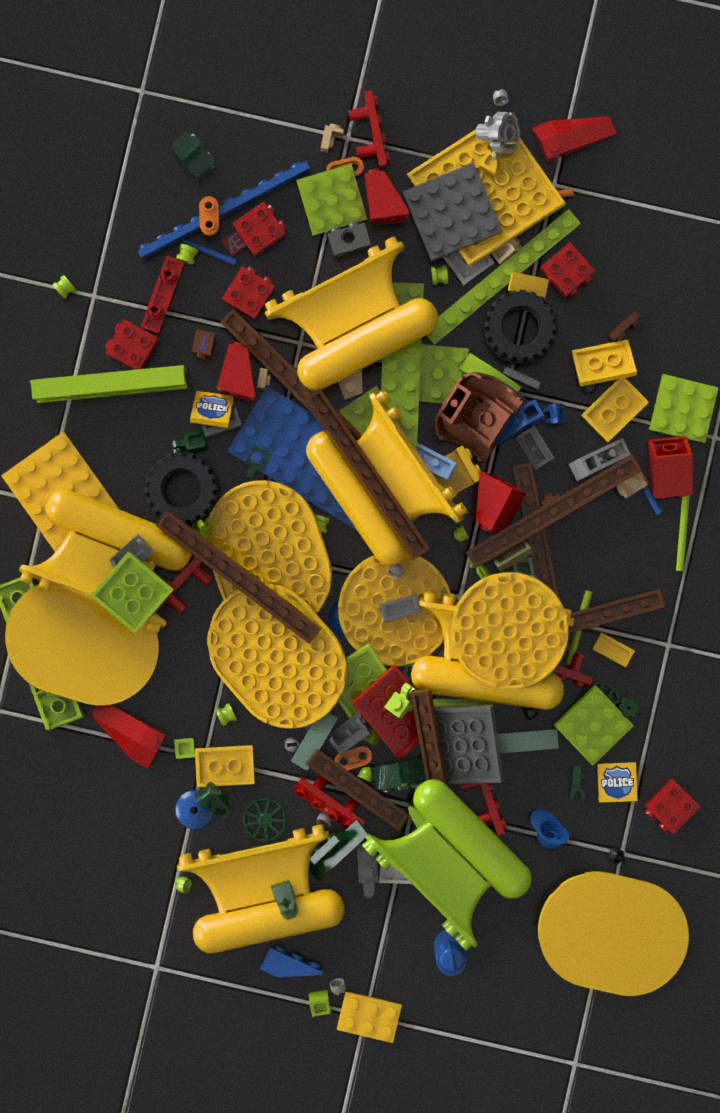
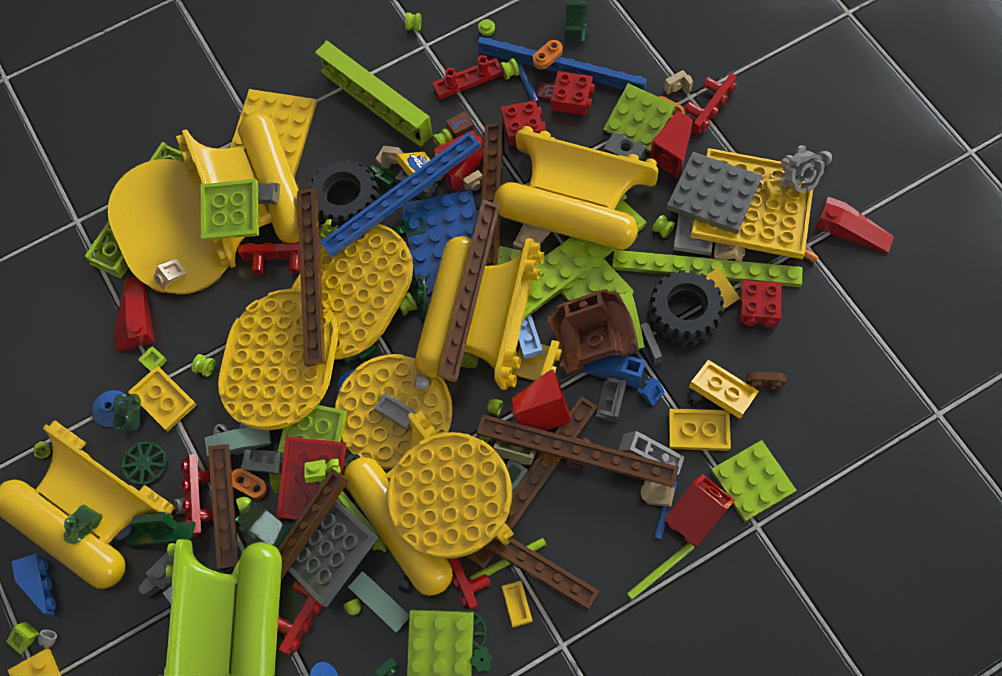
camera: 55 degrees right, 20 degrees down
red brick [105,319,159,370] -> none
none -> tan bracket [153,259,187,290]
none -> blue plate [320,132,481,257]
none -> lime hinge [343,598,361,615]
none -> tan bracket [375,146,404,169]
none -> dark green wheel [415,275,429,318]
none -> lime wheel [432,128,453,147]
none -> lime plate [478,19,495,36]

